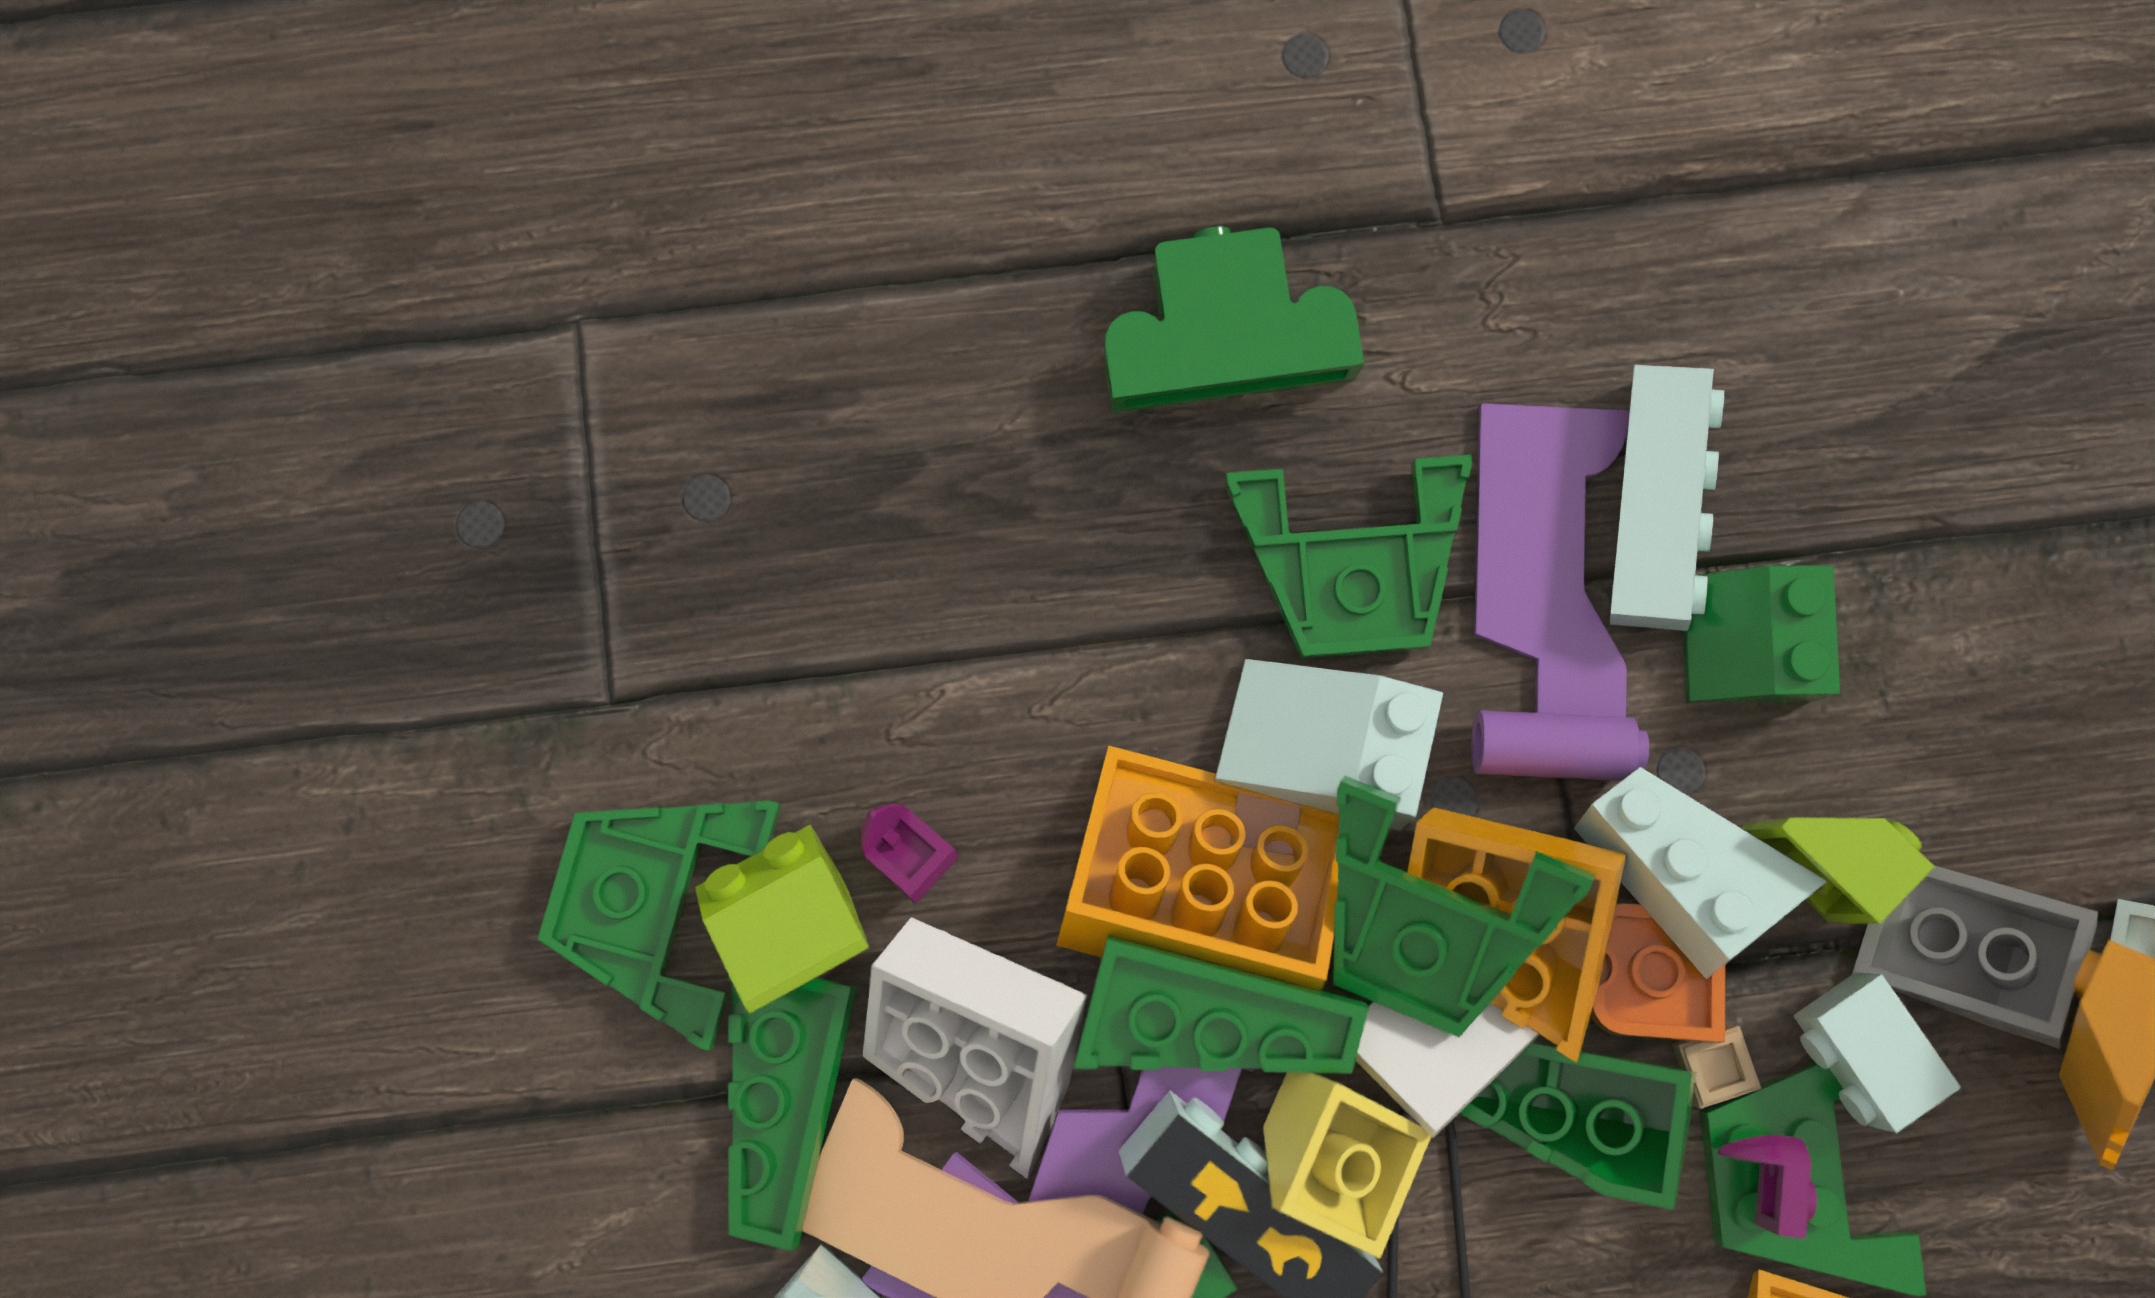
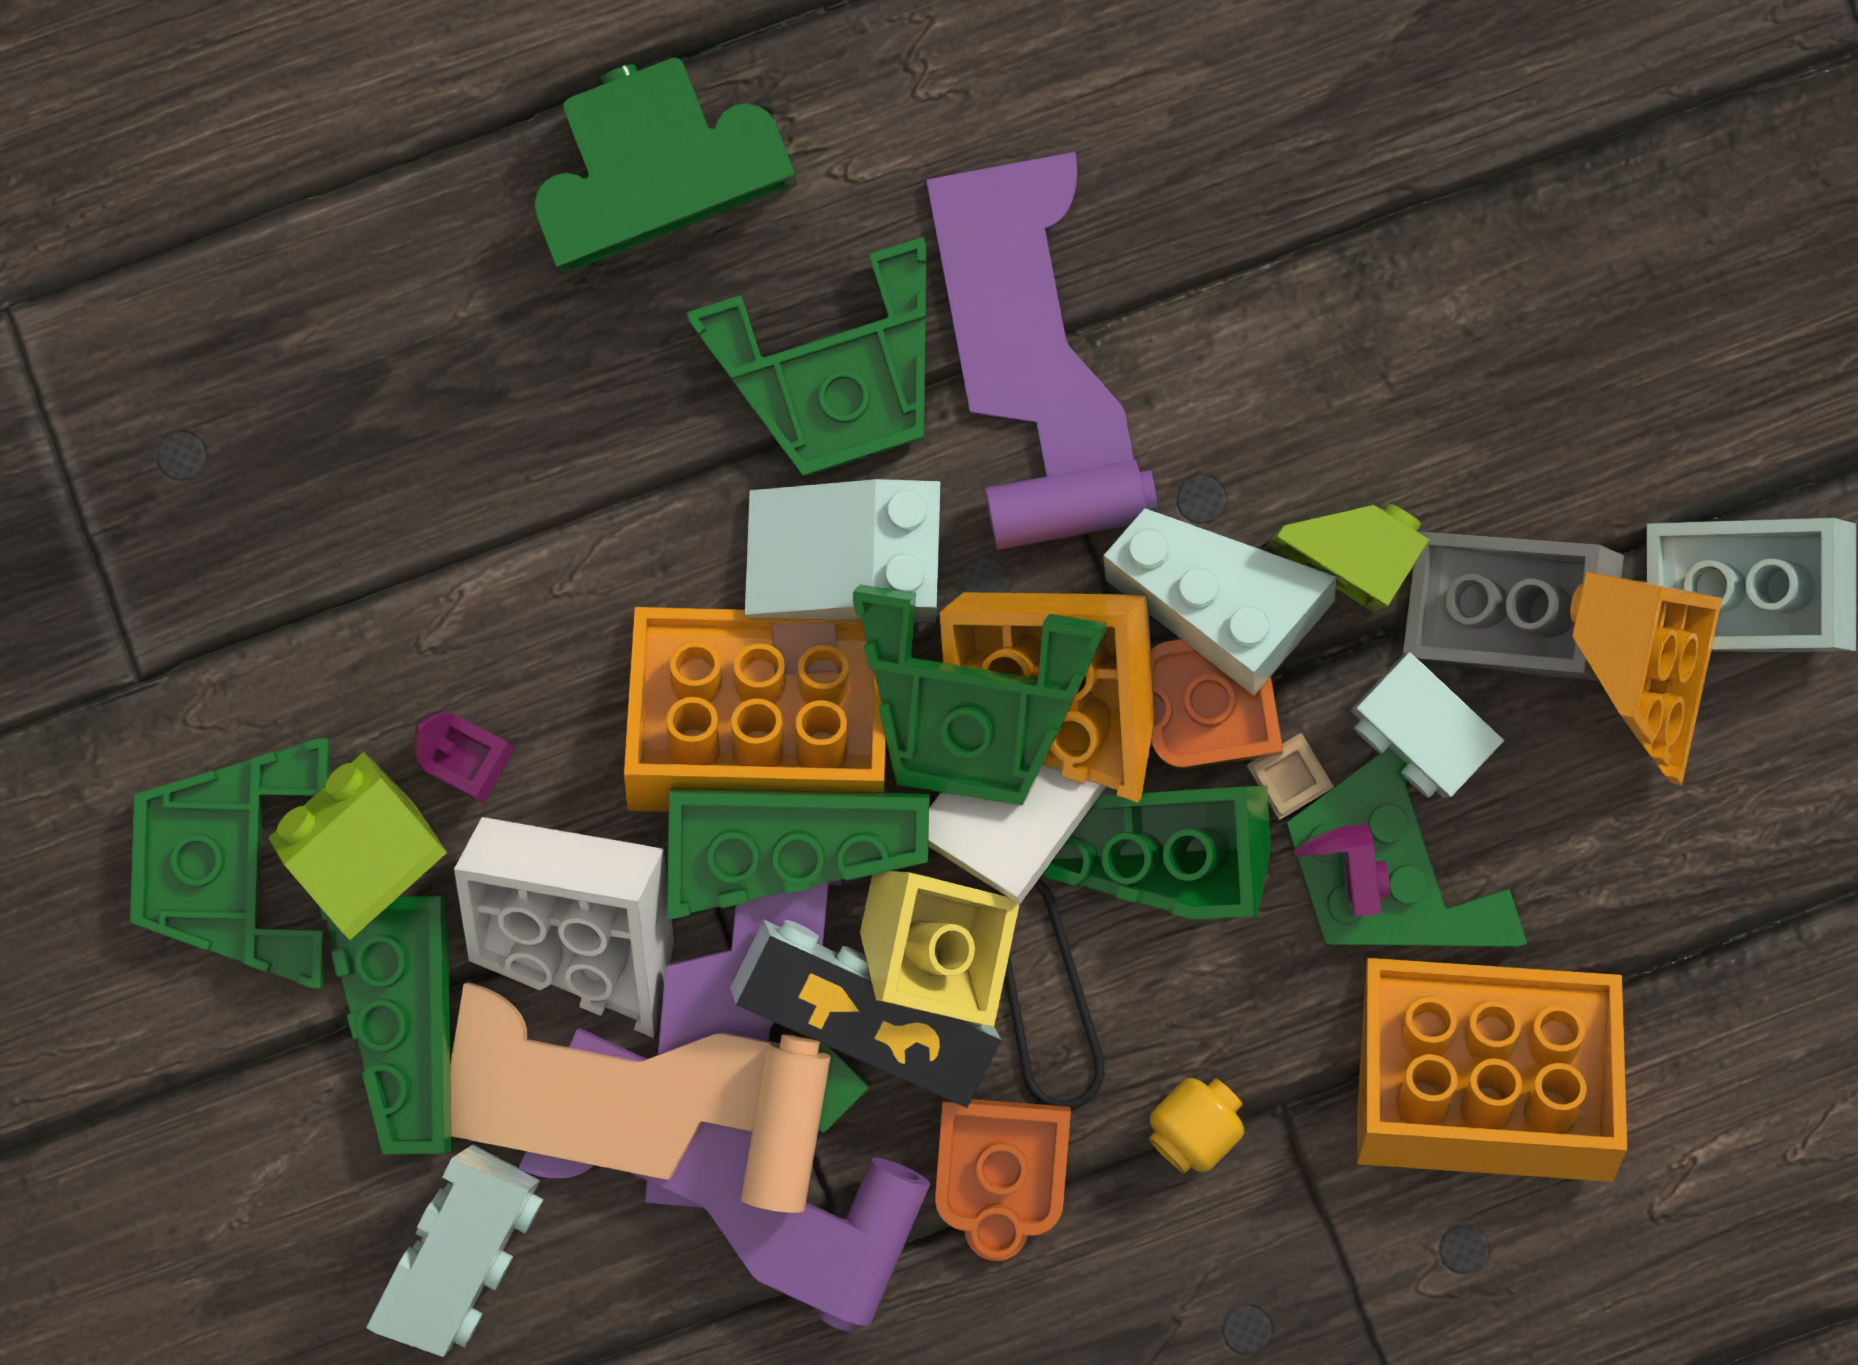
camera: 10 degrees left, 5 degrees up
light aqua brick [1610,365,1724,631] -> none
green slope [1683,565,1840,702] -> none

